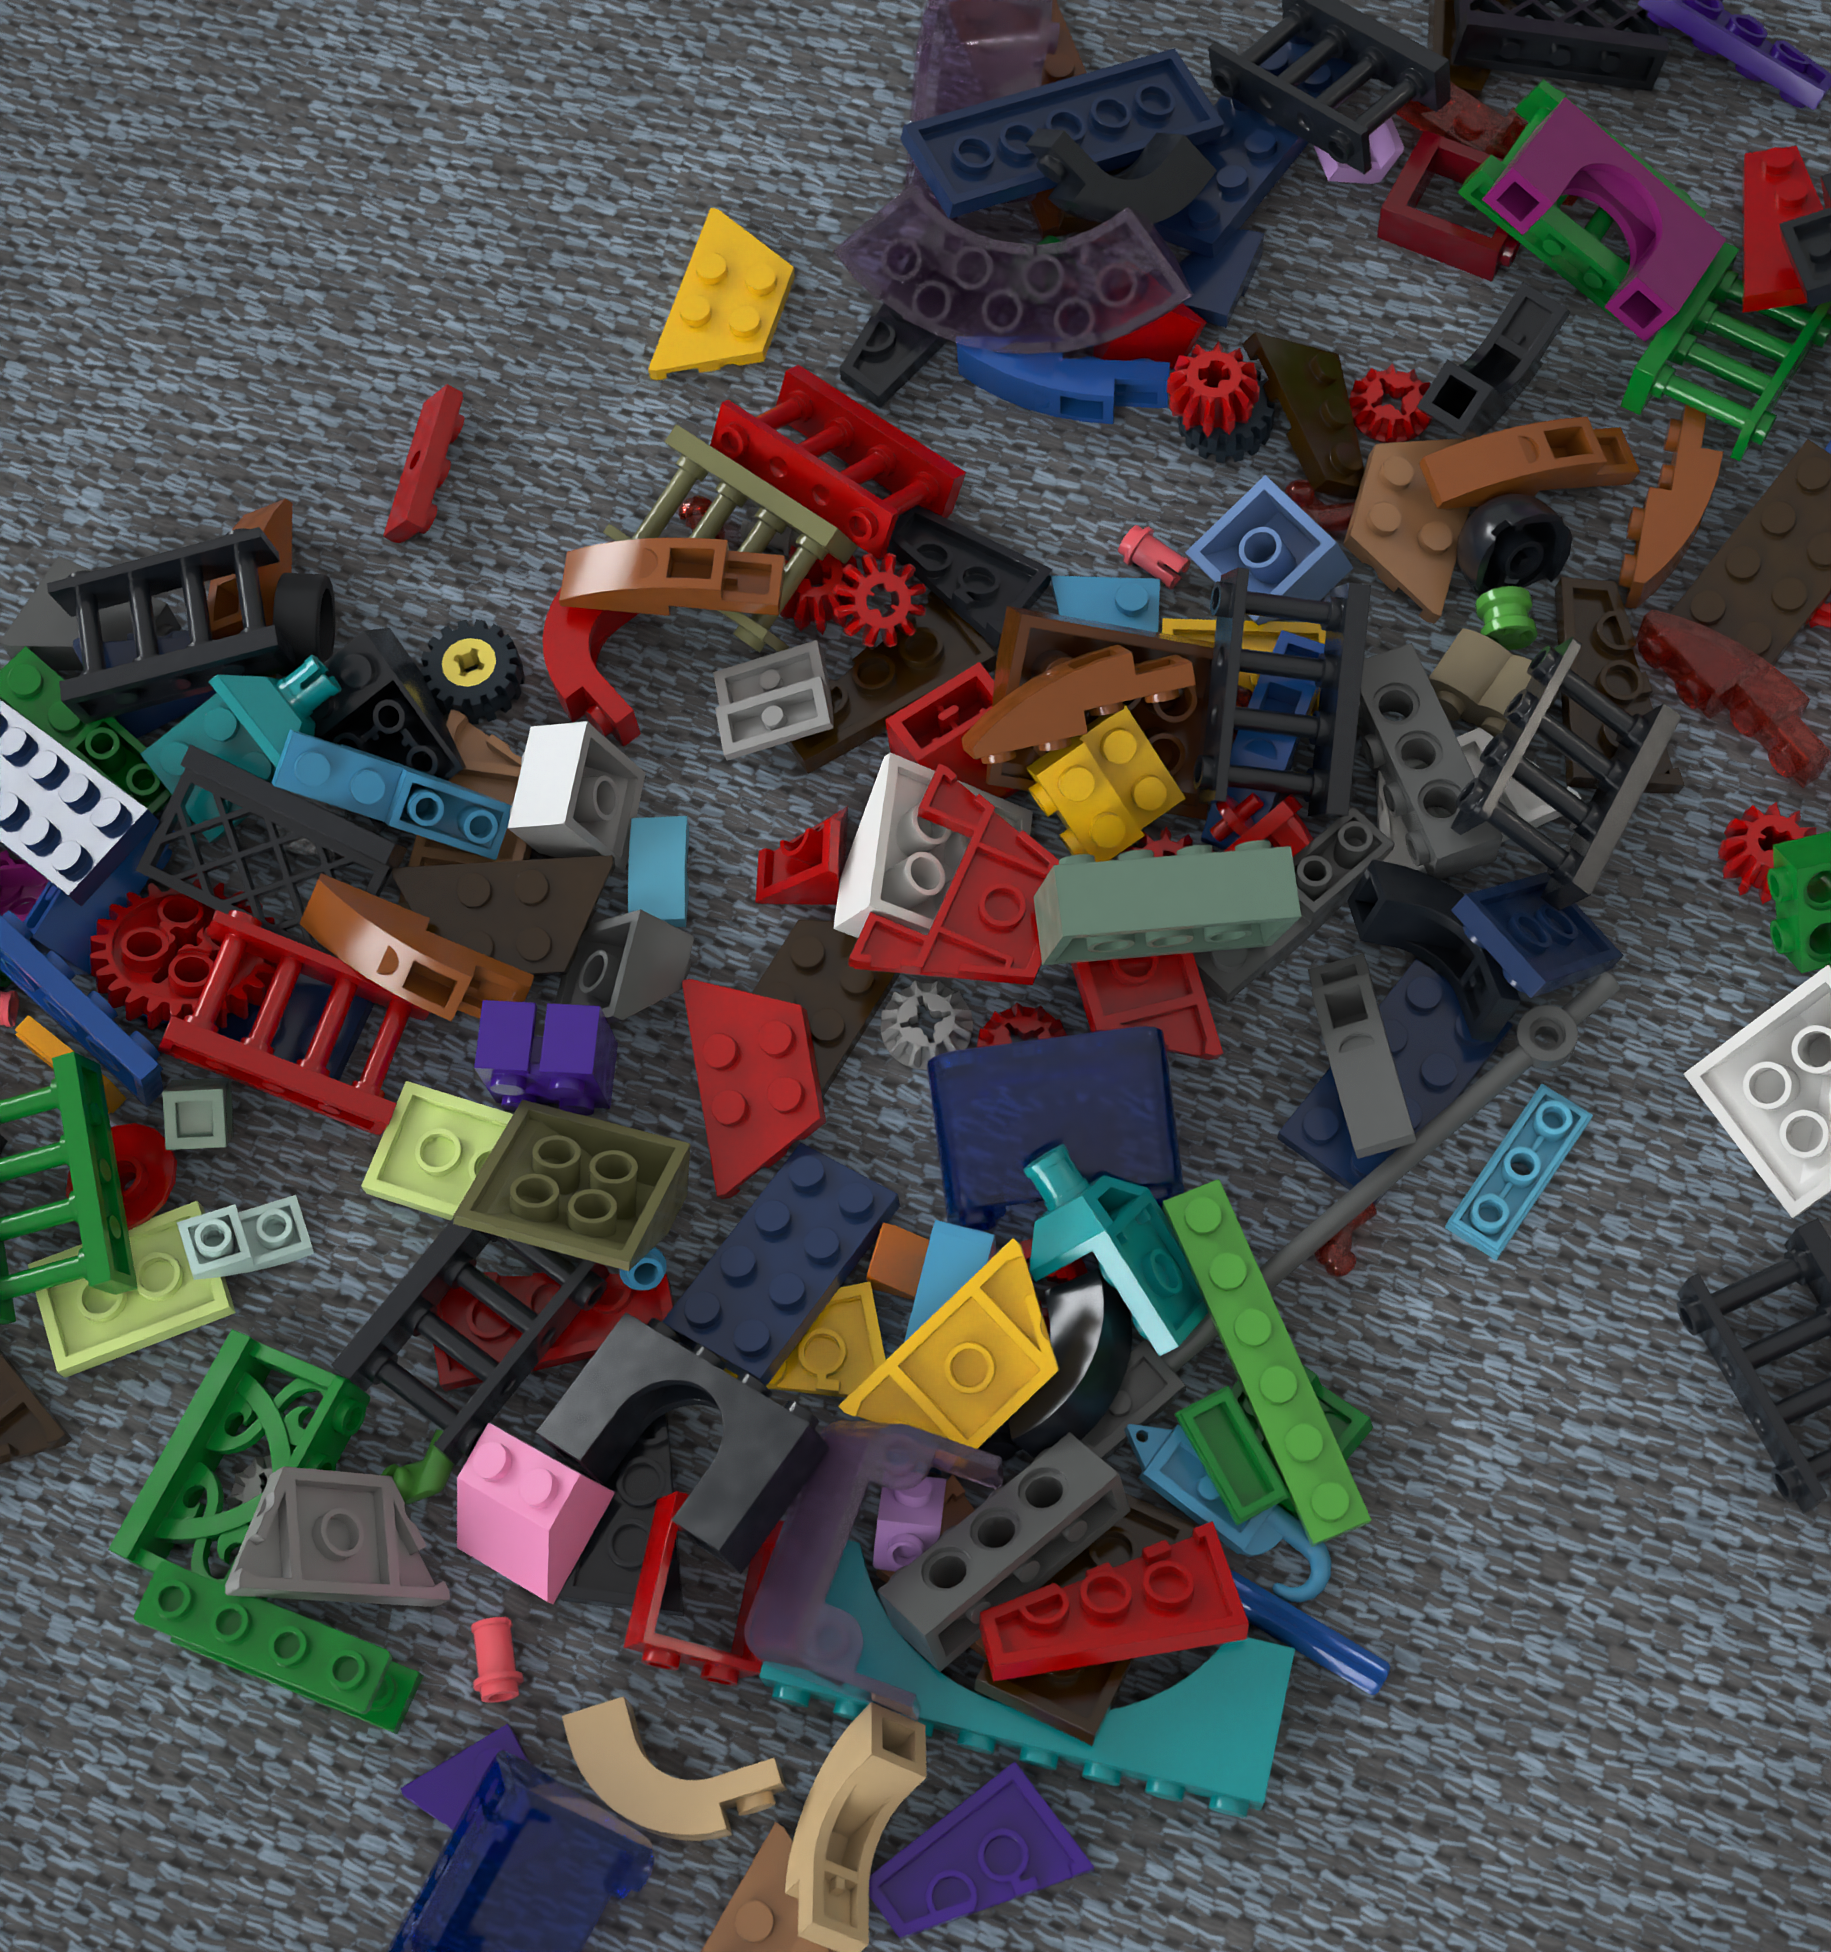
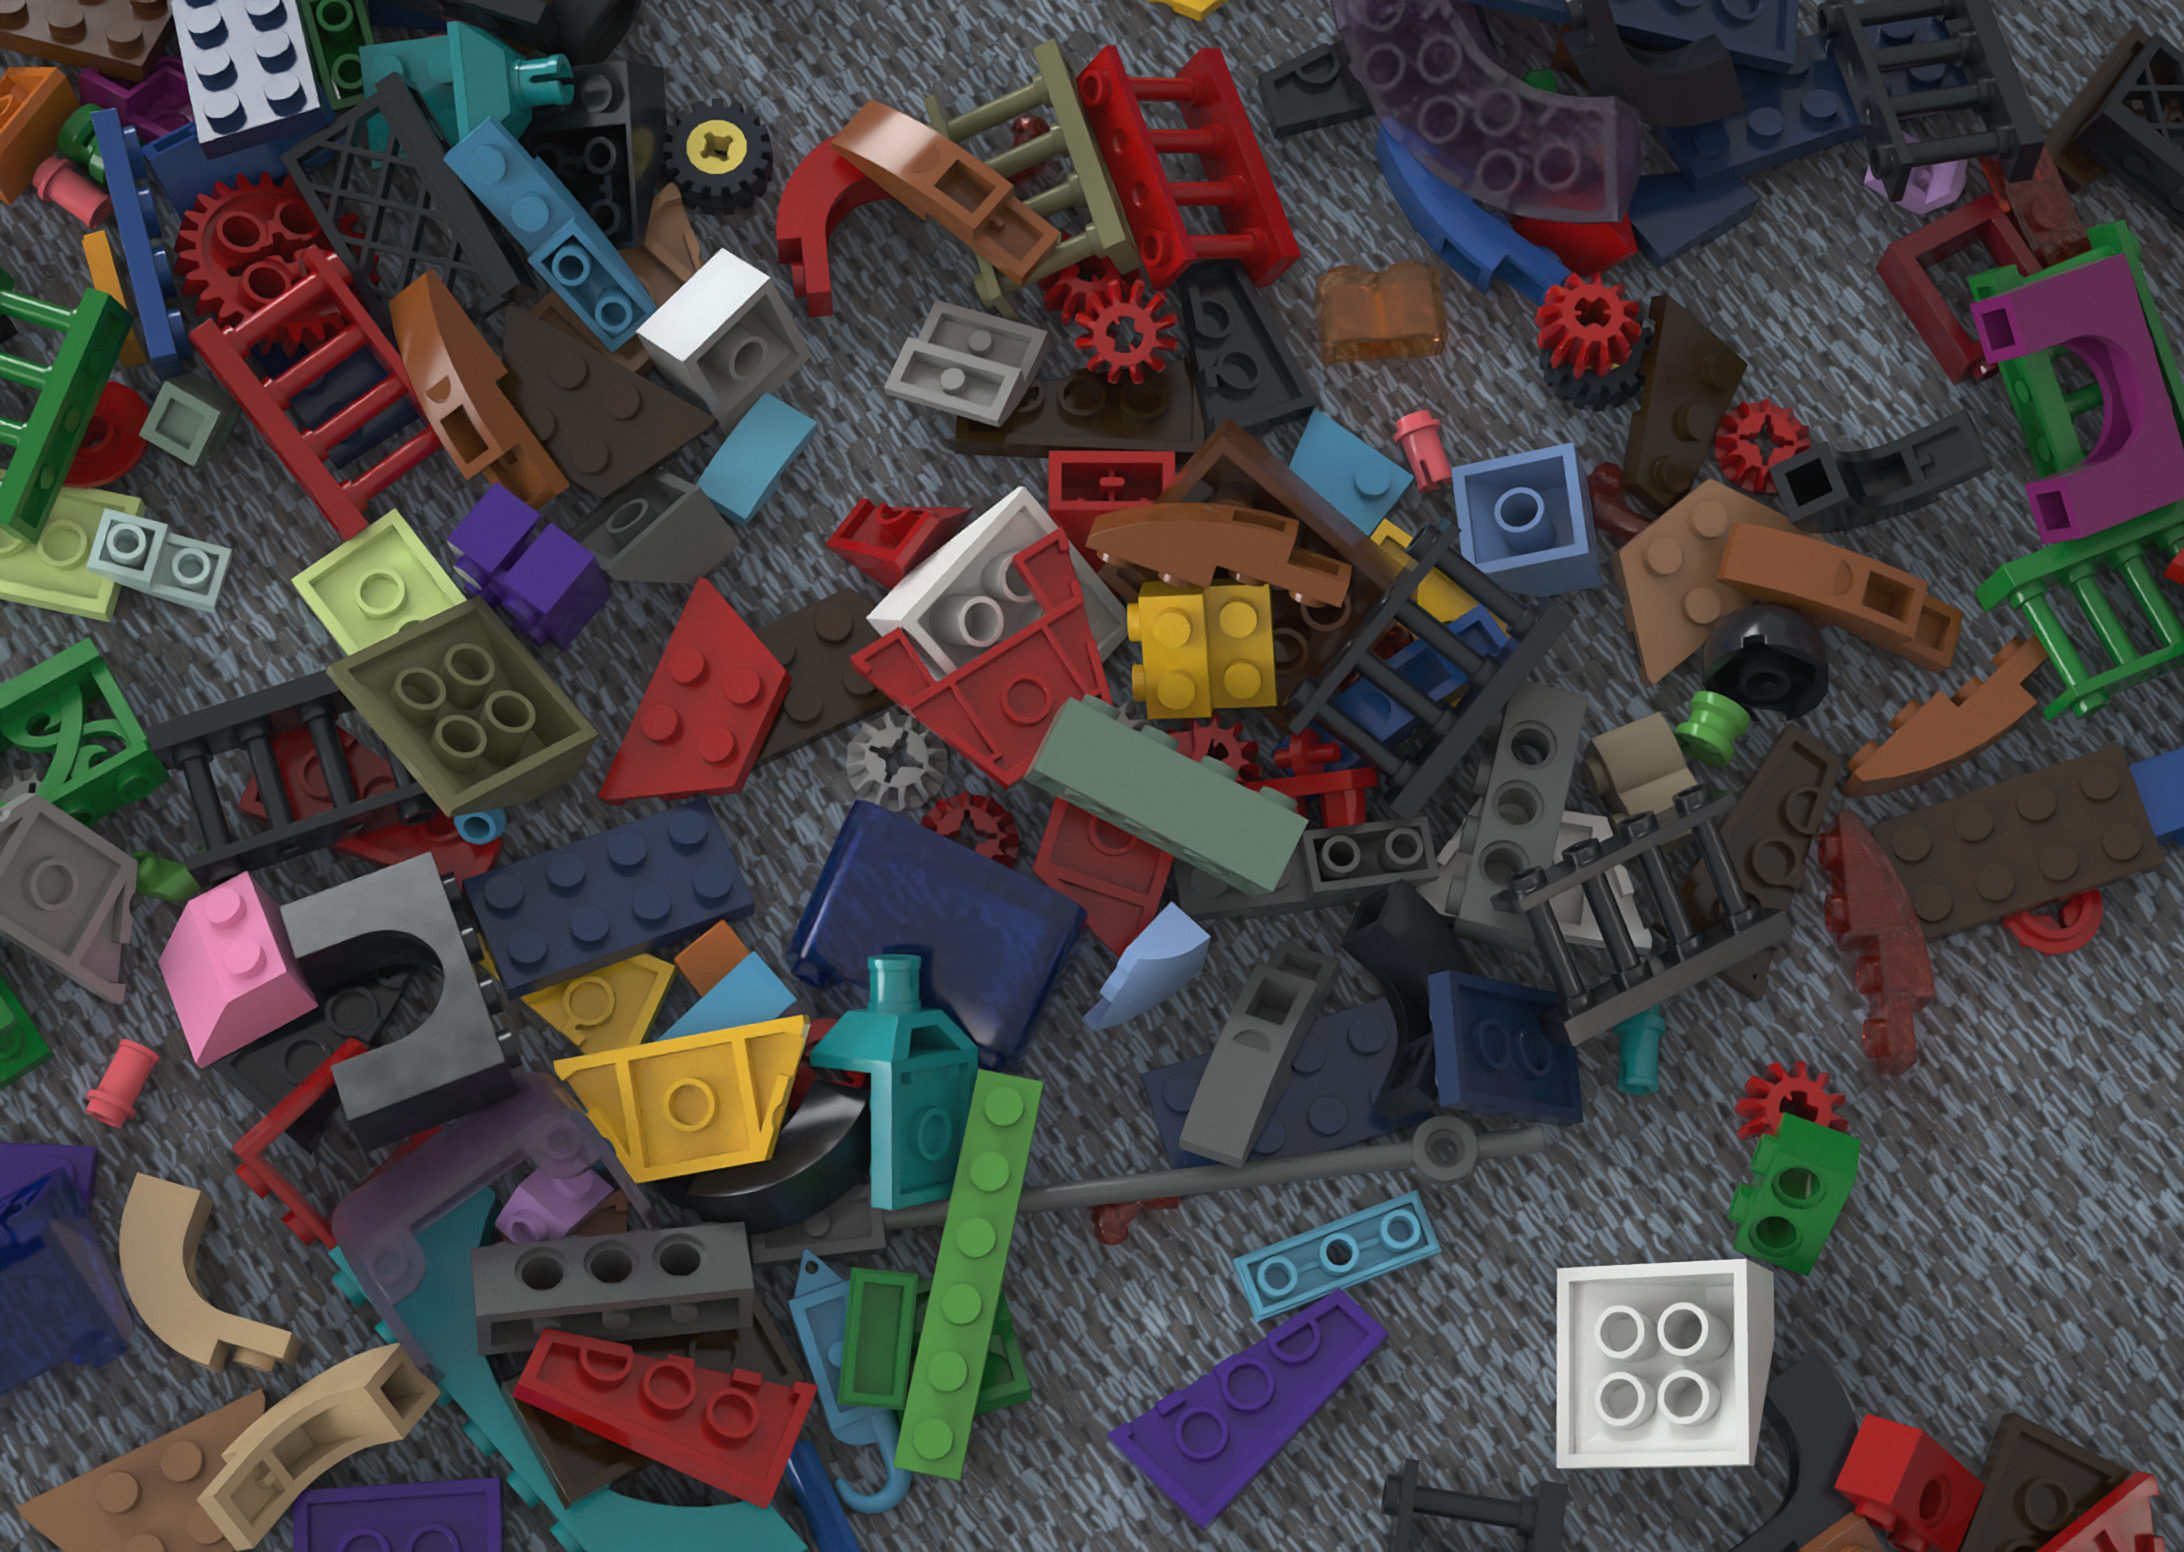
camera: 20 degrees right, 5 degrees up
none -> light blue slope [1082,901,1211,1032]
none -> dark purple wing [1106,1288,1388,1533]
none -> clear orange brick [1313,261,1448,364]
none -> teal pin [1613,959,1666,1095]

